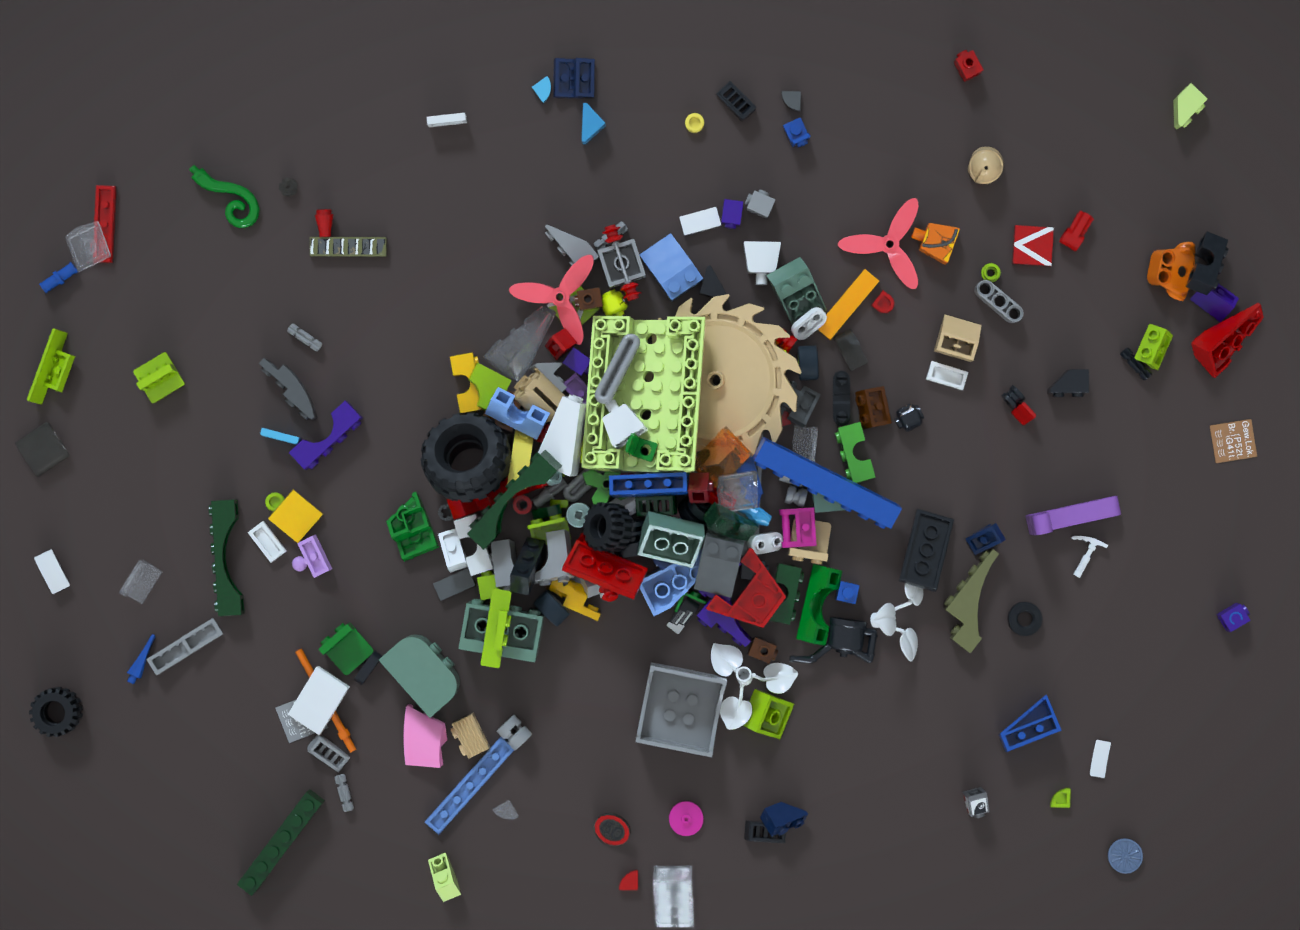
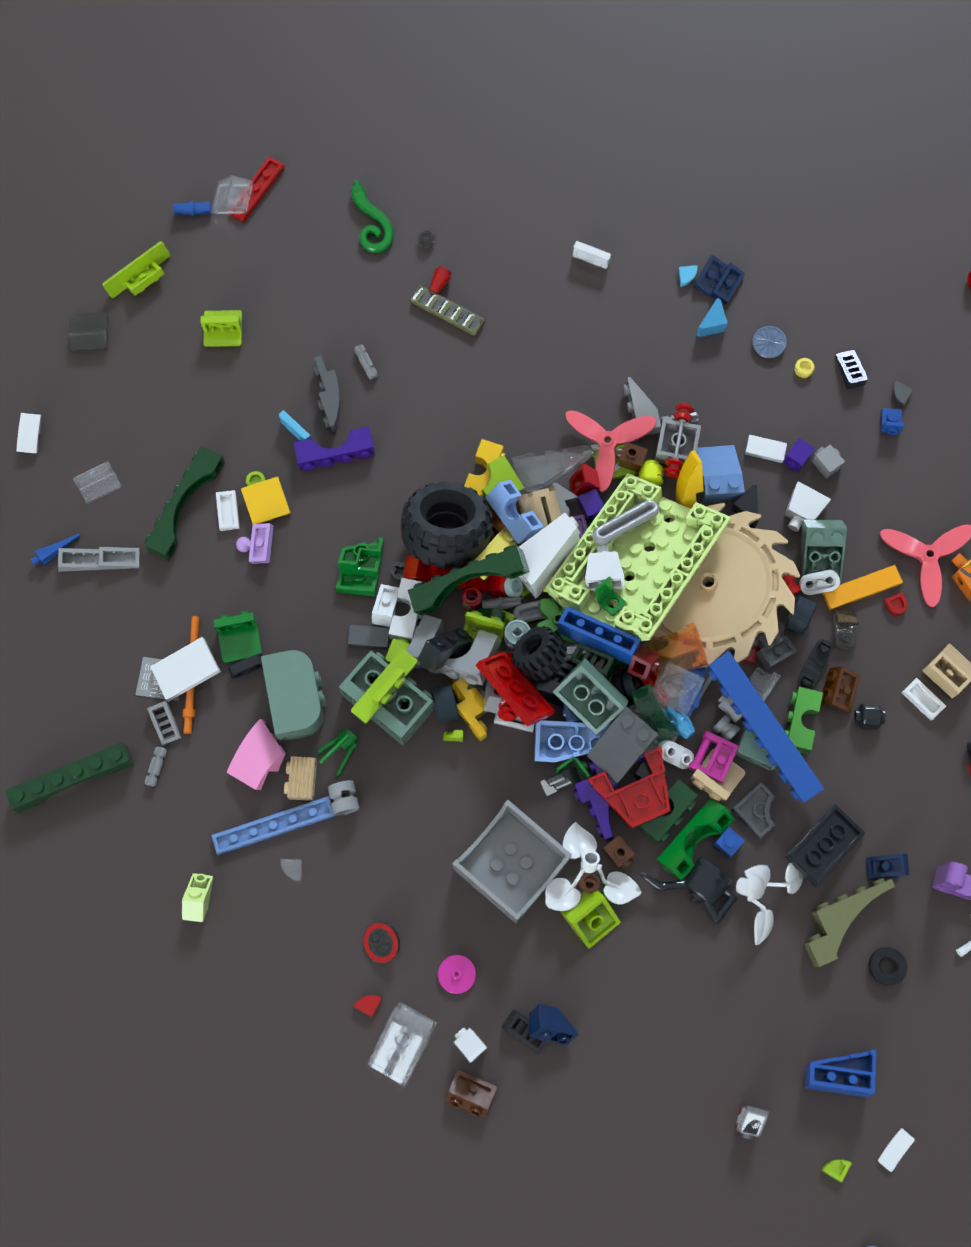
camera: 30 degrees right, 15 degrees down
none -> green plant [317,729,358,776]
none -> lime tile [443,730,463,742]
none -> reddish brown bracket [445,1070,497,1118]
none -> white slope [454,1028,487,1063]
none -> reddish brown plate [579,873,600,893]
none -> yellow slope [675,450,703,509]
none -> dark grey tile [731,781,776,840]
none -> sand blue wheel [752,326,787,358]

